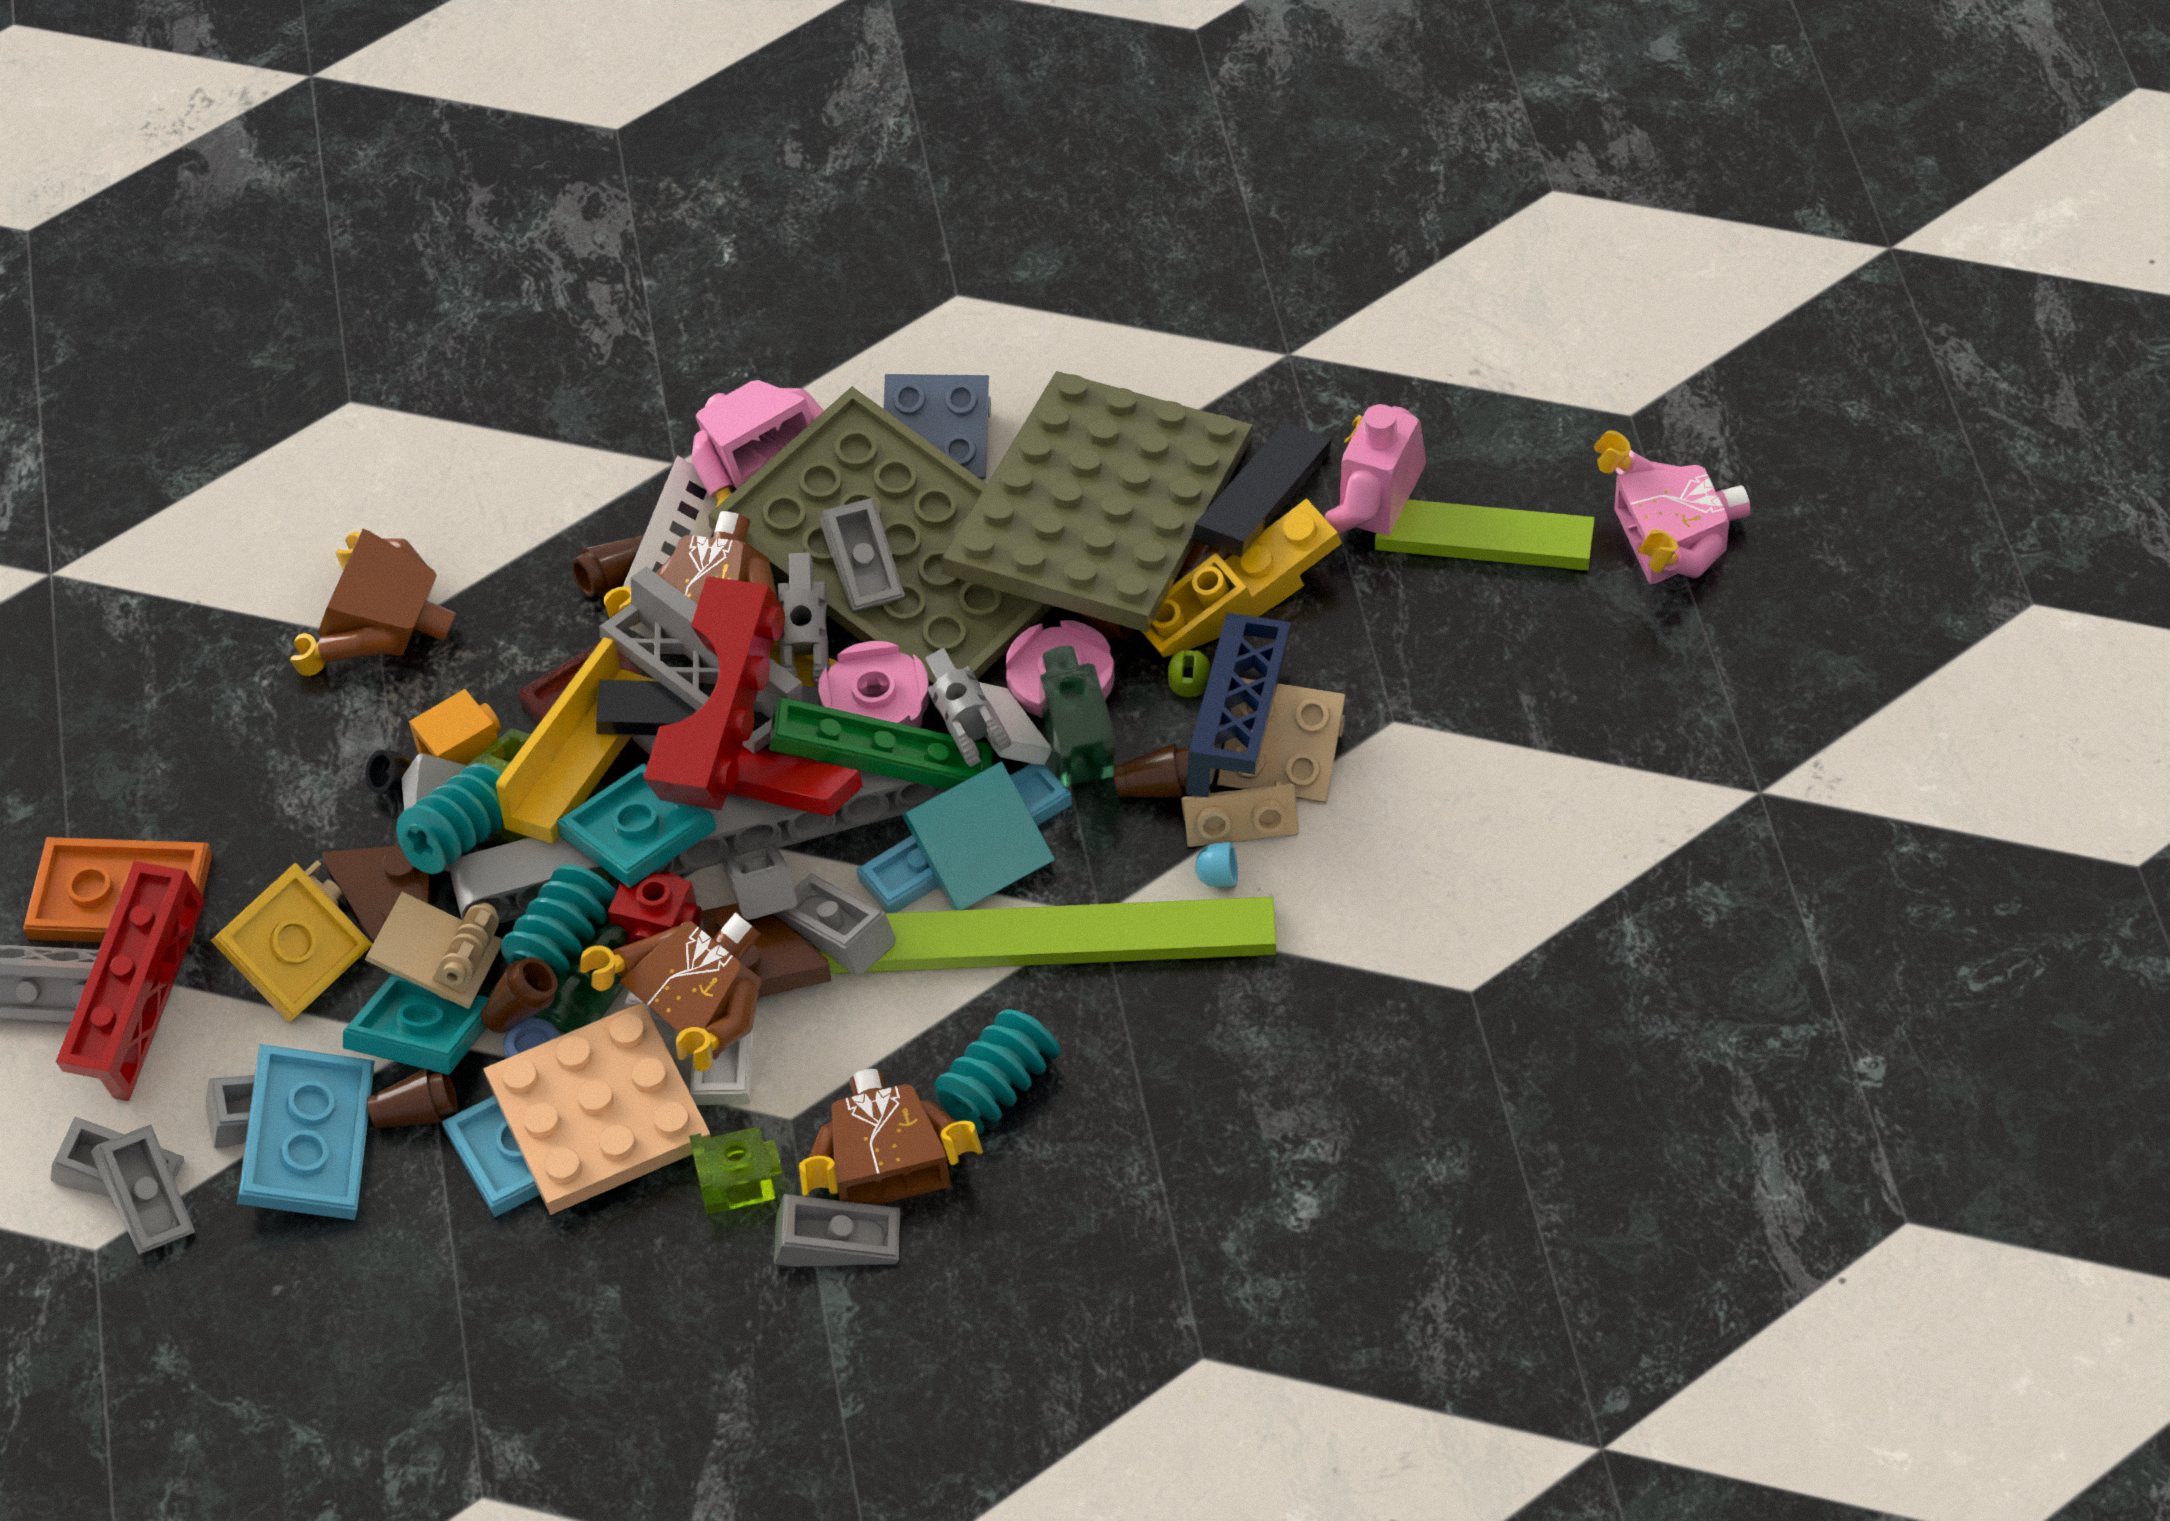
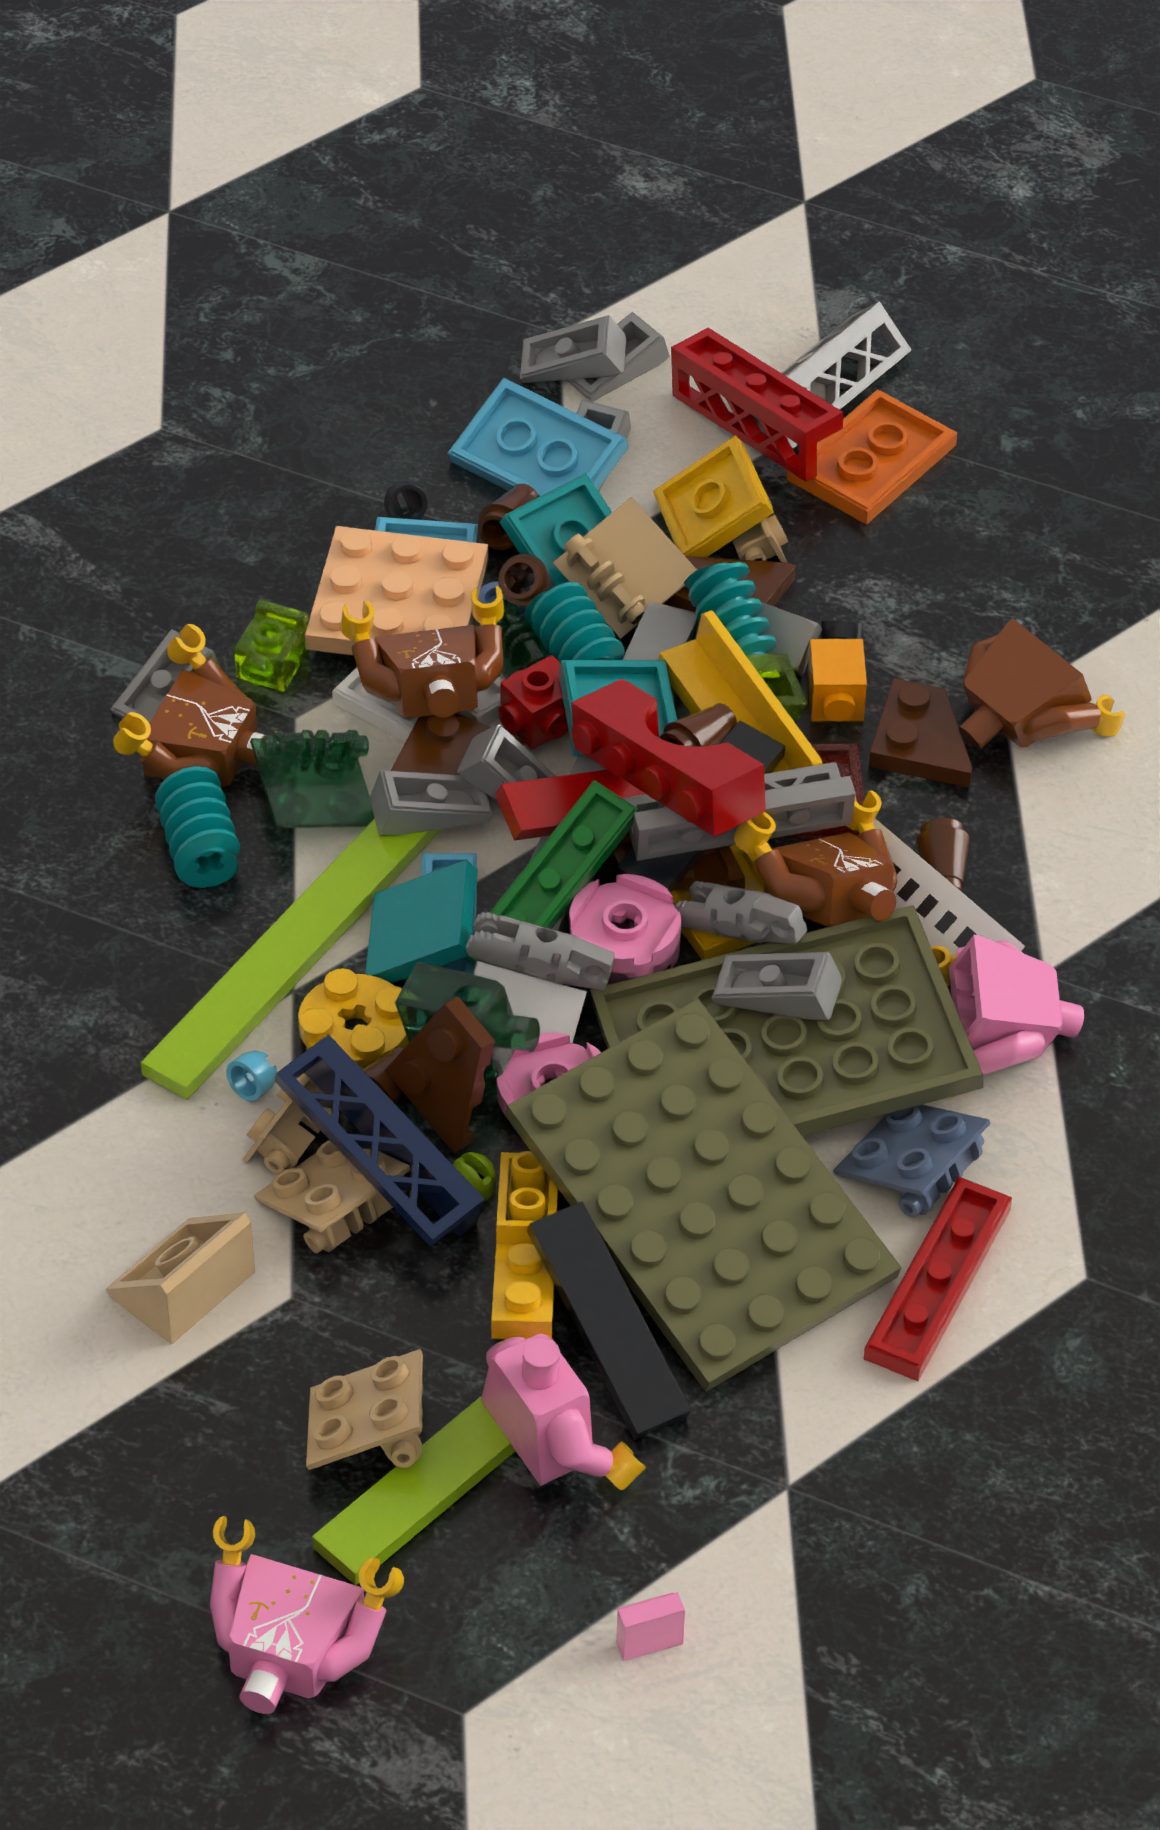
camera: 120 degrees right, 5 degrees down
none -> tan slope [106,1212,255,1344]
none -> clear green hinge [250,730,374,828]
none -> yellow plate [298,968,412,1069]
none -> tan hinge [306,1349,423,1470]
none -> black hinge [384,481,428,520]
none -> reddish brown wing [385,997,495,1154]
none -> bright pink tile [616,1592,685,1661]
none -> reddish brown cone [659,703,737,746]
none -> red tile [863,1177,1012,1381]
none -> reddish brown wing [869,678,972,788]

